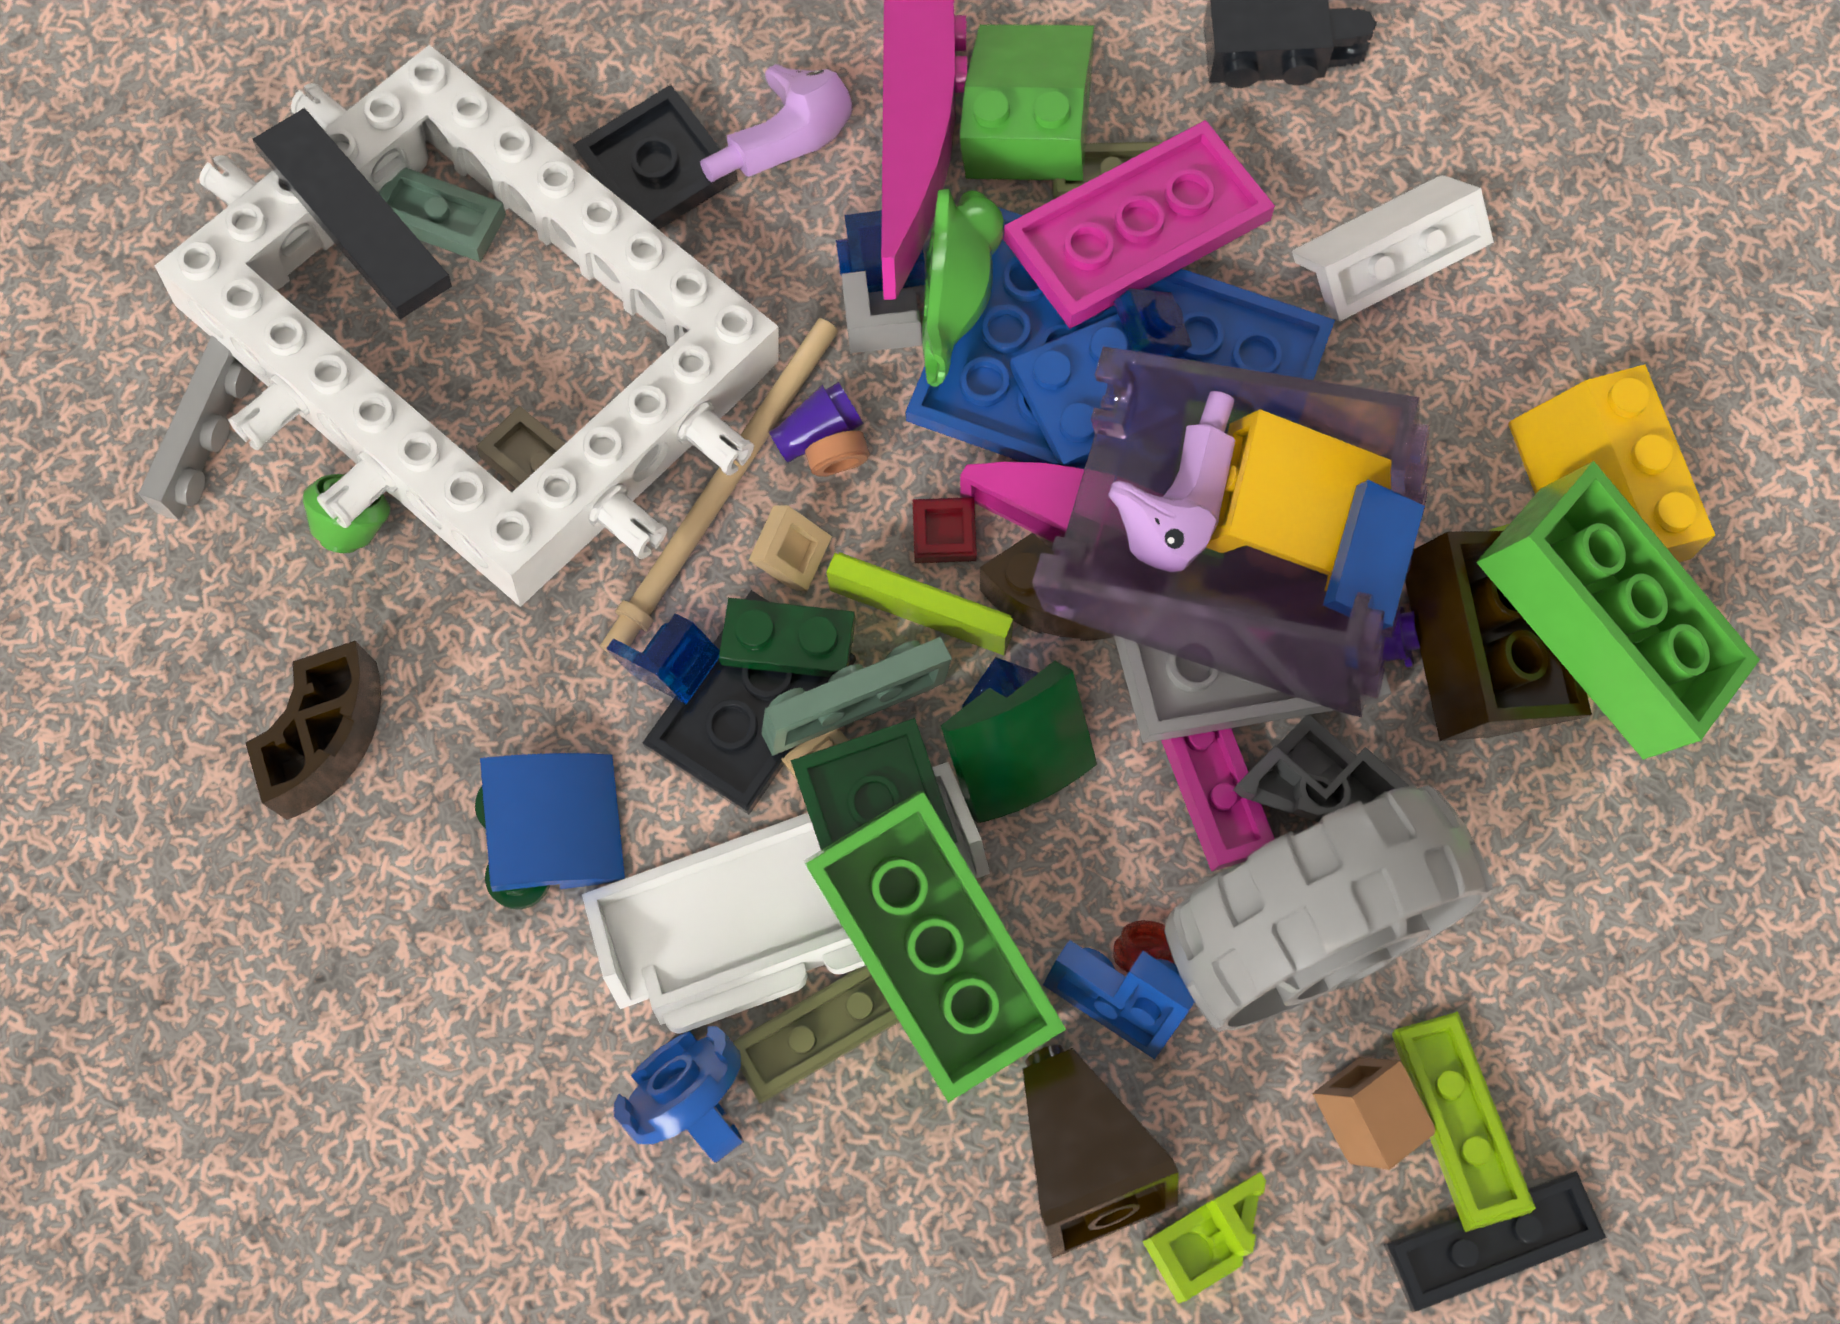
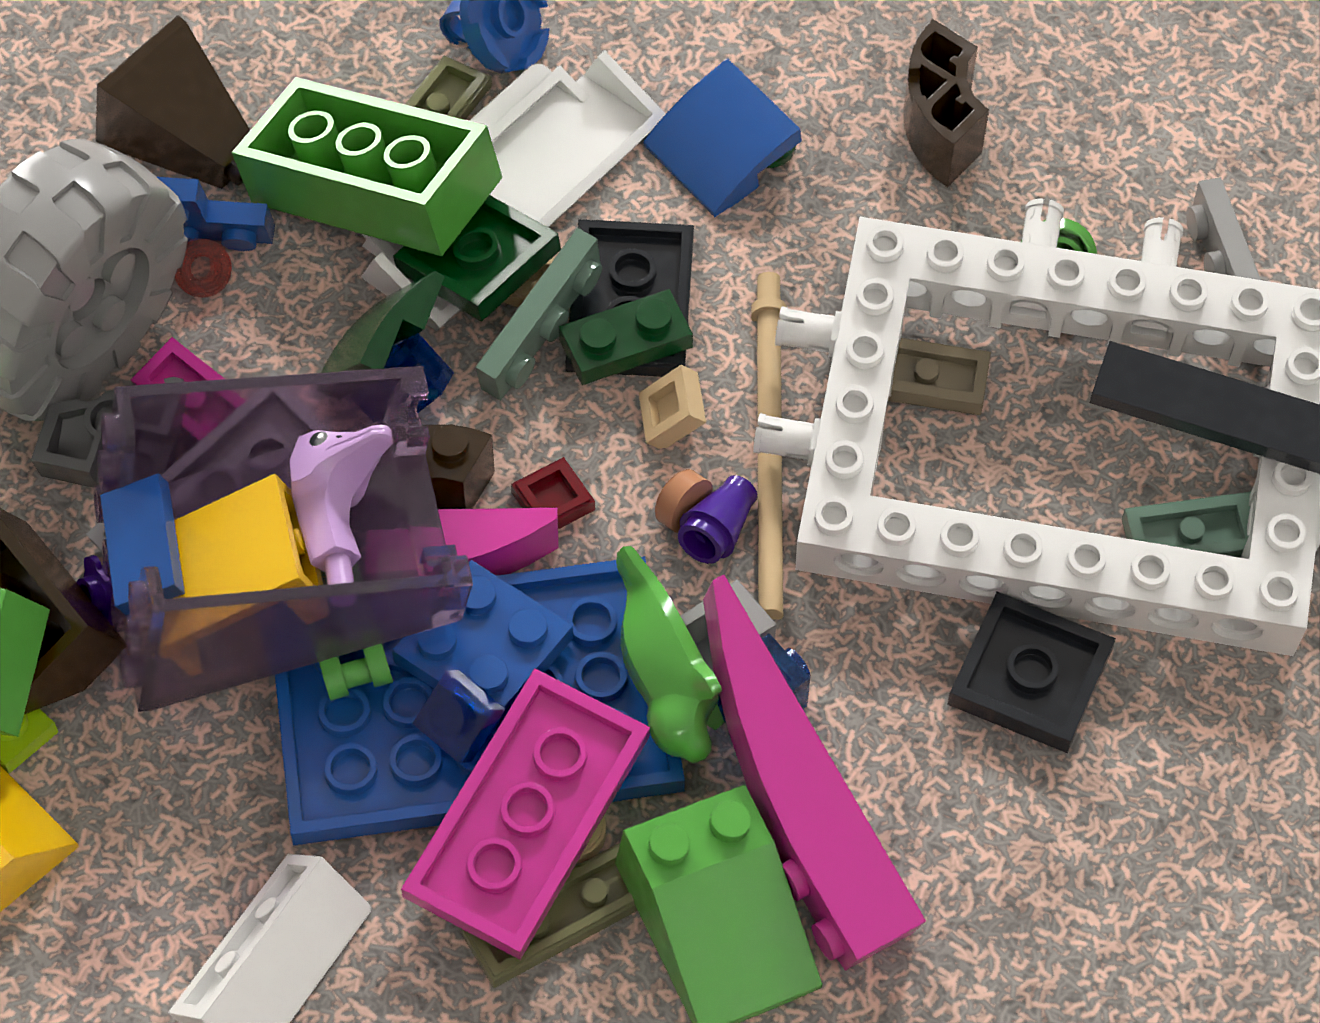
camera: 145 degrees right, 15 degrees down
clear blue panel [606,613,720,704] -> none
lavender animal [700,64,852,182] -> none
lime tile [826,552,1013,655] -> none
lime slope [1142,1172,1266,1304] -> none

